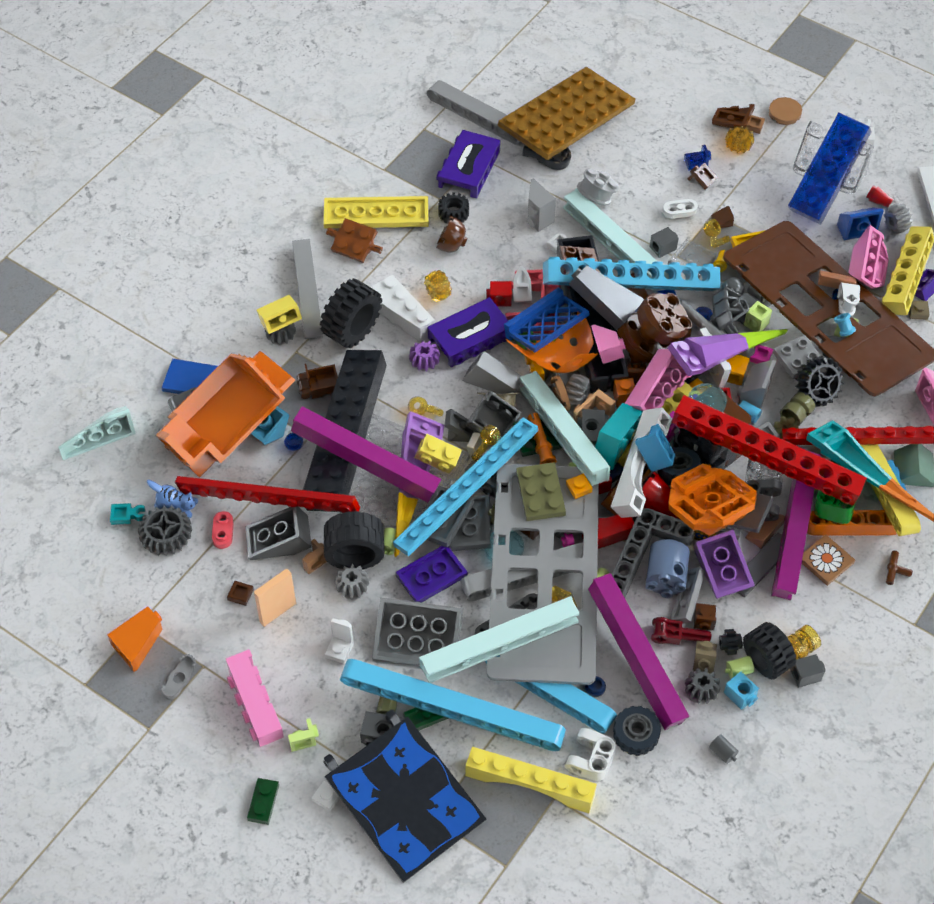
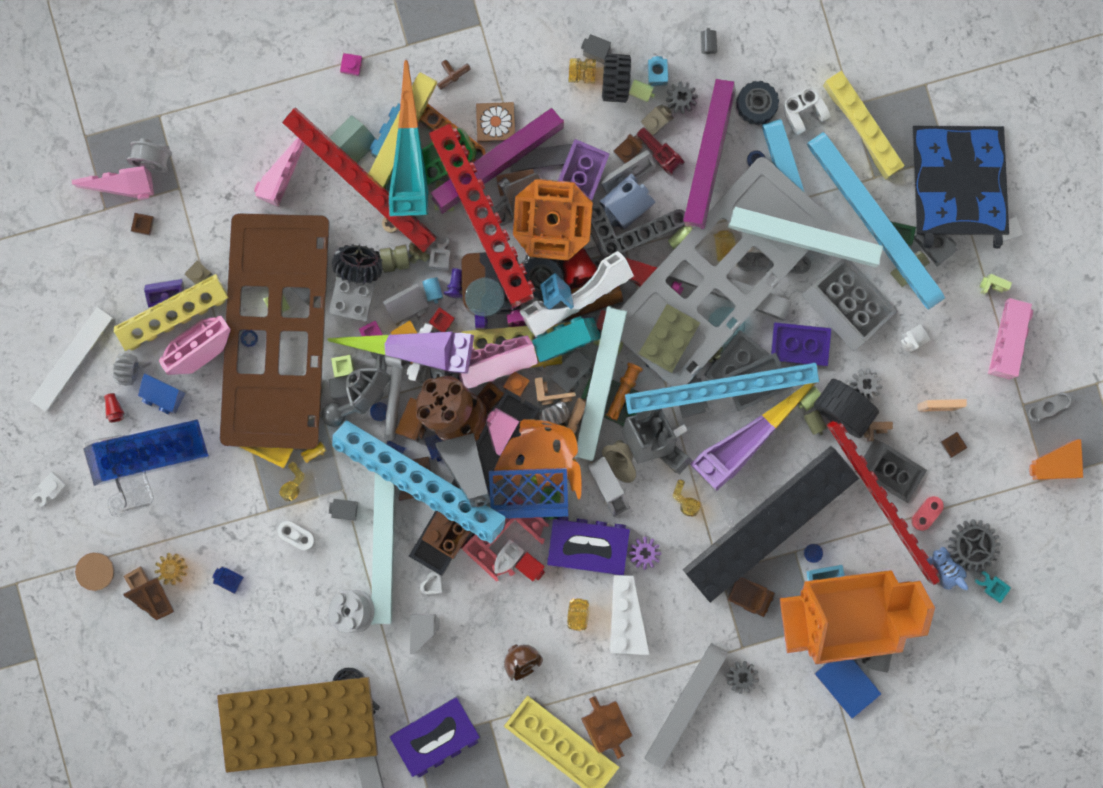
camera: 140 degrees left, 30 degrees up
light aqua wedge [59,406,136,460] -> none
dark green plate [247,778,279,825] -> none
light yellow brick [256,295,302,334] -> none
magenta tile [291,406,441,503] -> none
black tyre [320,278,382,348] -> none
light yellow brick [414,434,462,474] -> none
black tyre [438,192,469,224] -> none
clear yellow plate [471,425,501,461] -> none
light orange plate [566,473,593,499] -> none
bracket [687,163,718,190] -> none
reddish brown slope [711,206,734,229] -> none
black gear [719,629,743,655] -> none
nougat slope [818,270,857,289] -> none
medium azure bush [834,313,856,337] -> none
white piece [838,282,860,316] -> none

